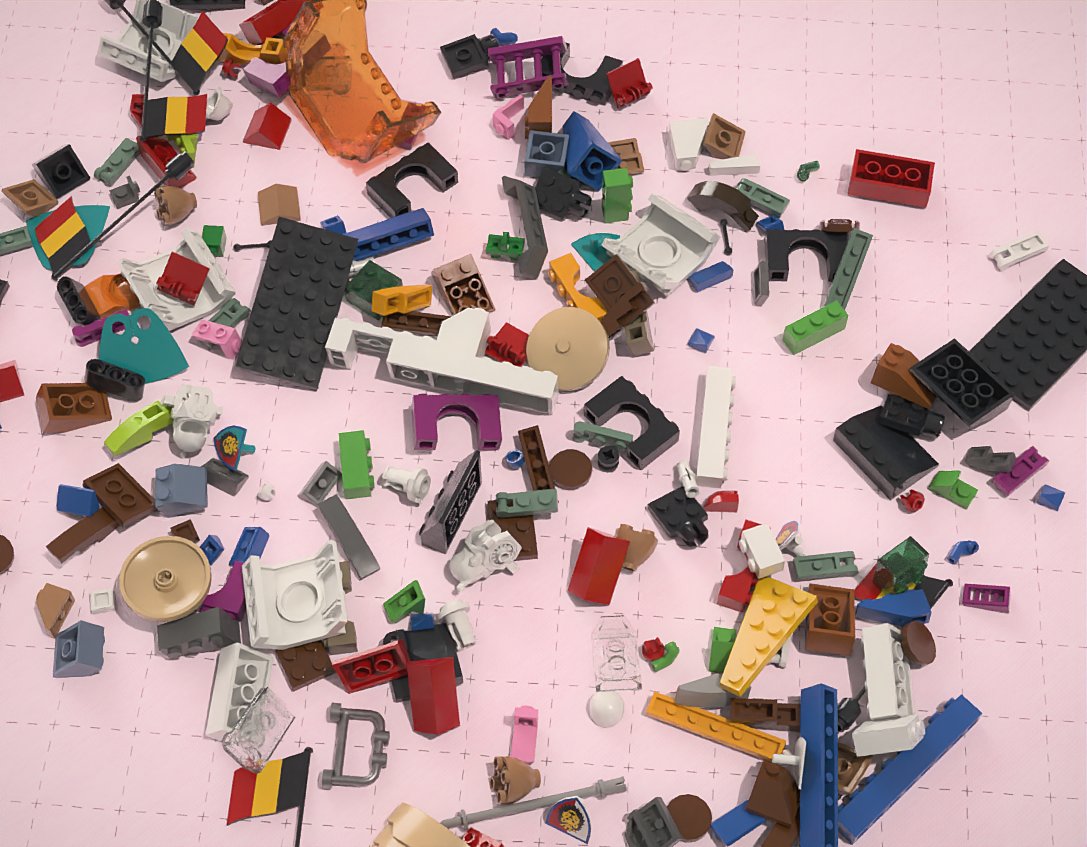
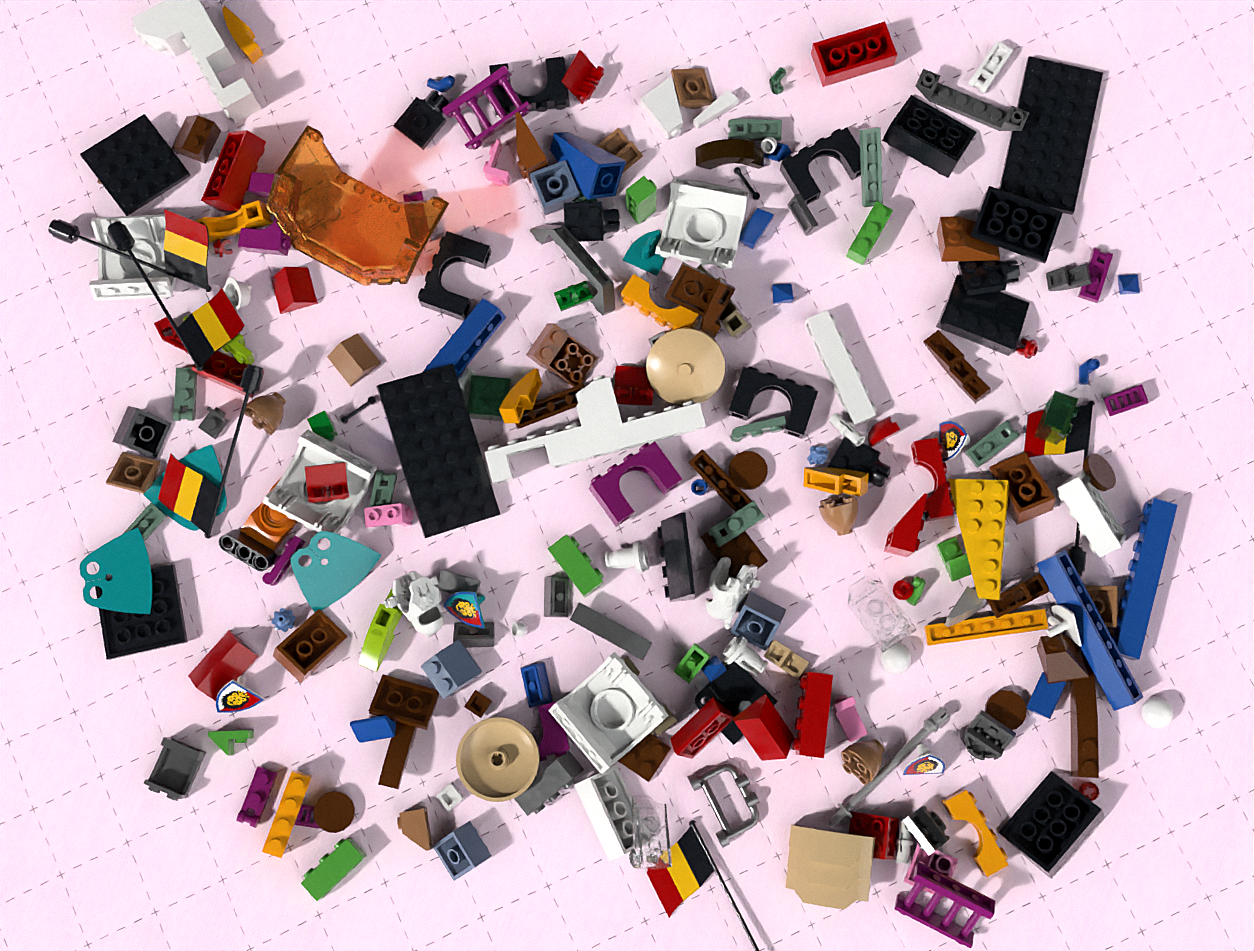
camera: 25 degrees left, 20 degrees up
black beam [84,359,145,401] -> none
blue slope [200,534,224,566] -> none
blue slope [320,215,347,234] -> none
red slope [567,527,630,605] -> none
black wheel [597,446,619,473] -> none
white brick [739,523,785,579] -> none
reddish brown tile [819,219,860,232] -> none
white brick [852,714,925,757] -> none
blue slope [855,589,932,627] -> none
bright green slope [928,470,978,510] -> none
none -> medium blue plant [271,608,296,632]
none -> flat silver slope [437,569,481,594]
none -> sand blue slope [730,591,787,651]
none -> white hinge [761,137,777,154]
none -> tan slope [763,640,810,680]
none -> red brick [792,672,833,758]
none -> light orange slope [803,467,869,497]
none -> medium blue plant [807,445,829,465]
none -> black slope [882,95,977,178]
none -> red slope [884,493,929,557]
none -> dark grey slope [915,68,1029,131]
none -> reddish brown slope [923,330,991,404]

